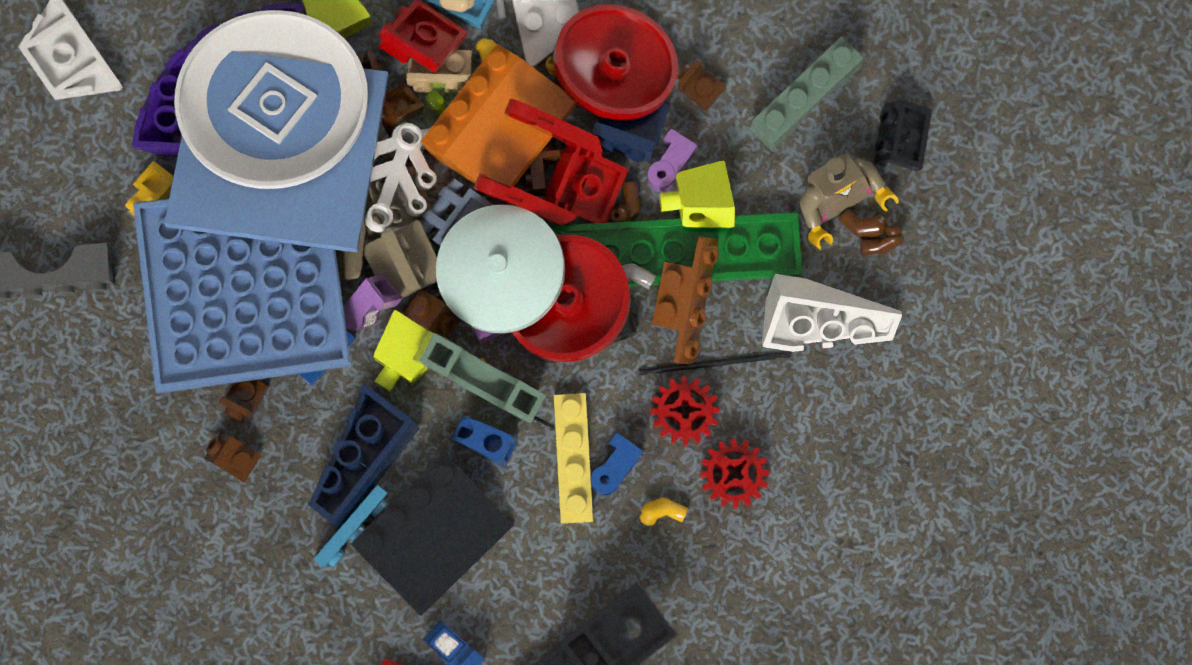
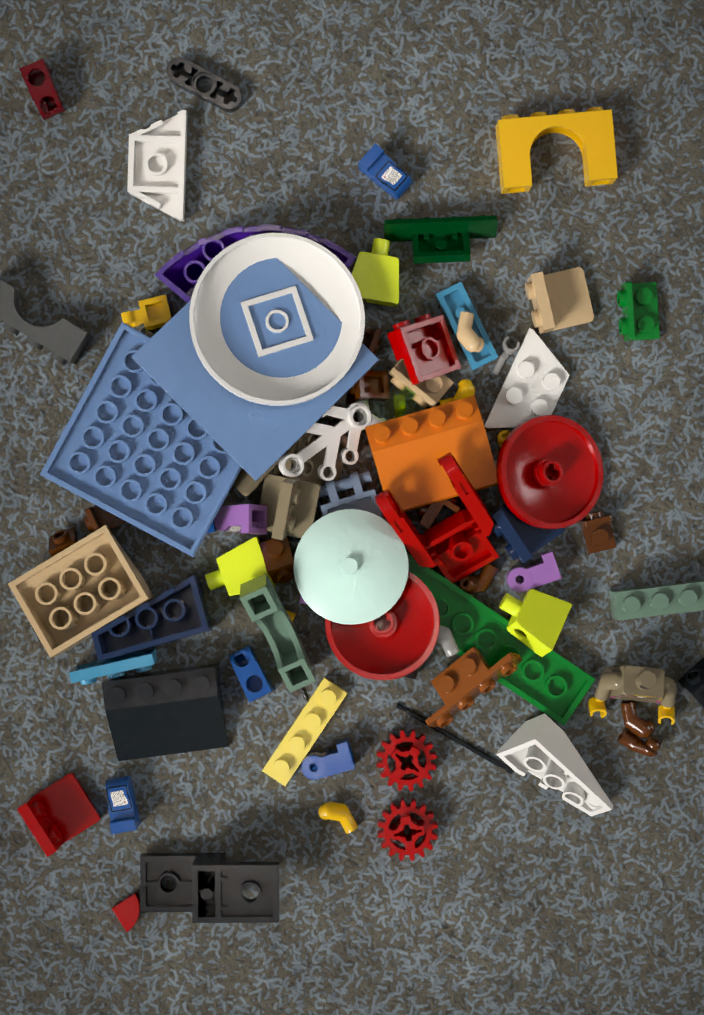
camera: 40 degrees right, 10 degrees up
none -> tan slope [8,525,155,658]

